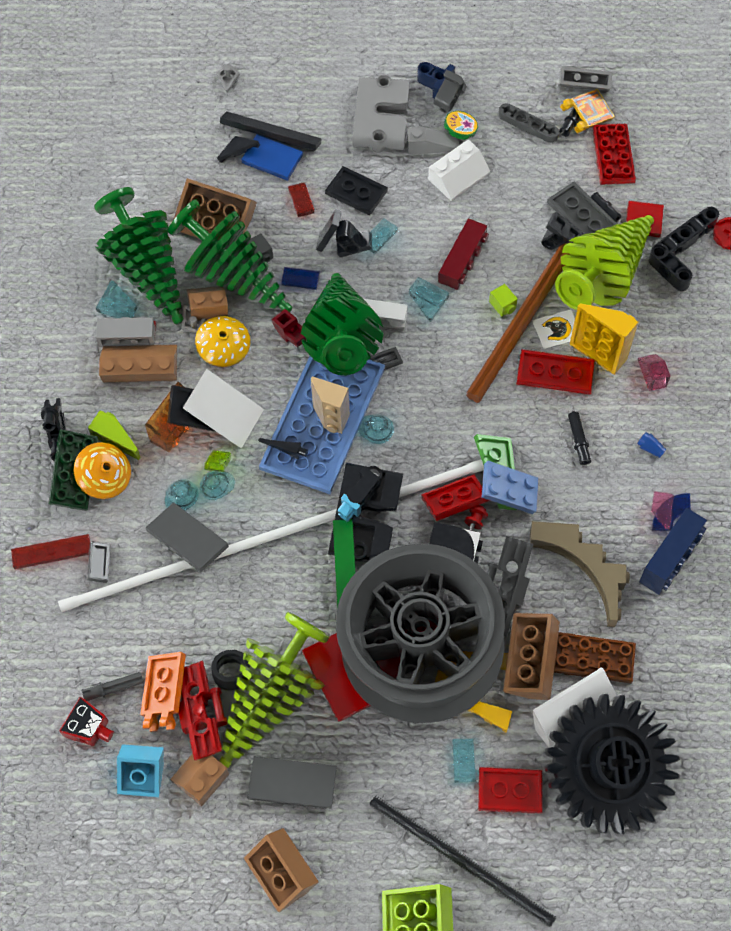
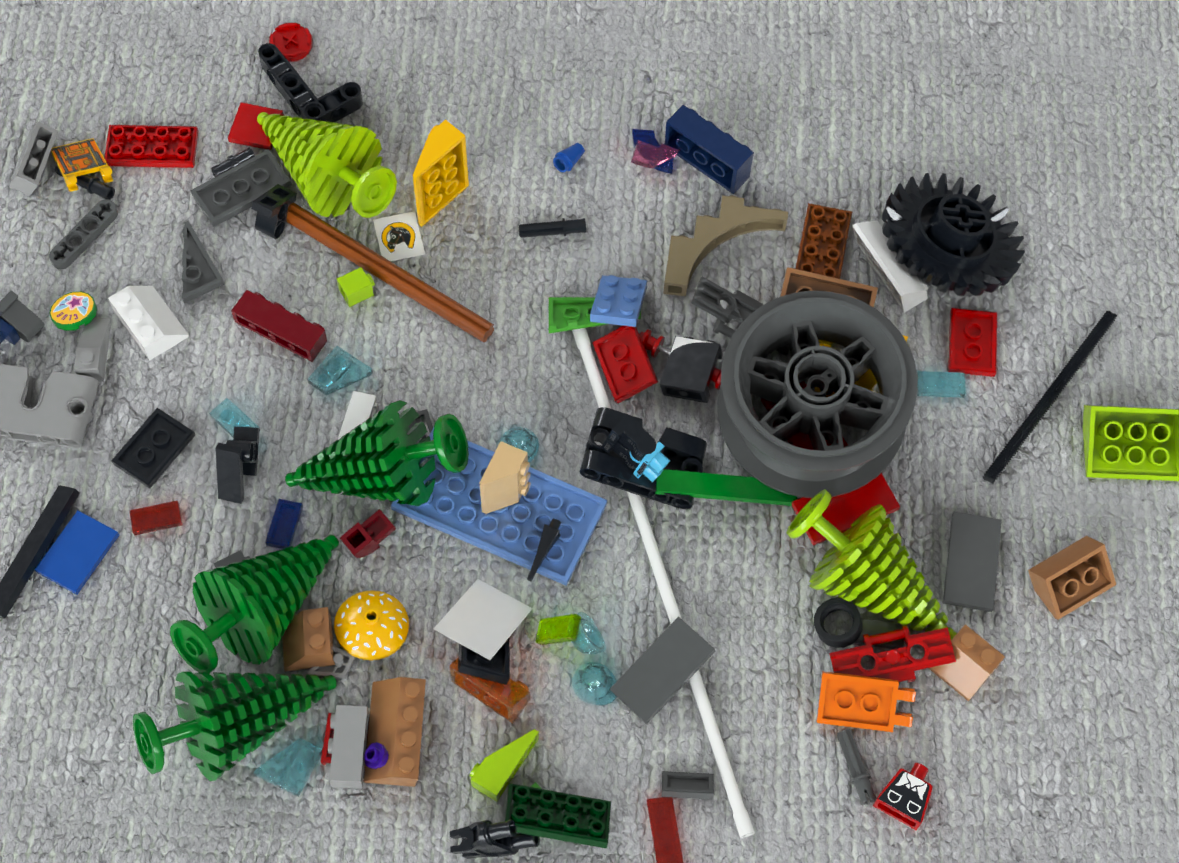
camera: 90 degrees left, 0 degrees up
light orange dish [74,442,131,499] -> none
medium azure slope [117,744,164,797] -> none
medium nougat slope [173,178,257,238] -> none
black tile [217,136,260,163] -> none
red tile [516,349,595,395] -> none
clear pink slope [637,354,671,391] -> none
none -> dark grey wing [182,221,224,304]
none -> dark purple plate [364,742,389,769]

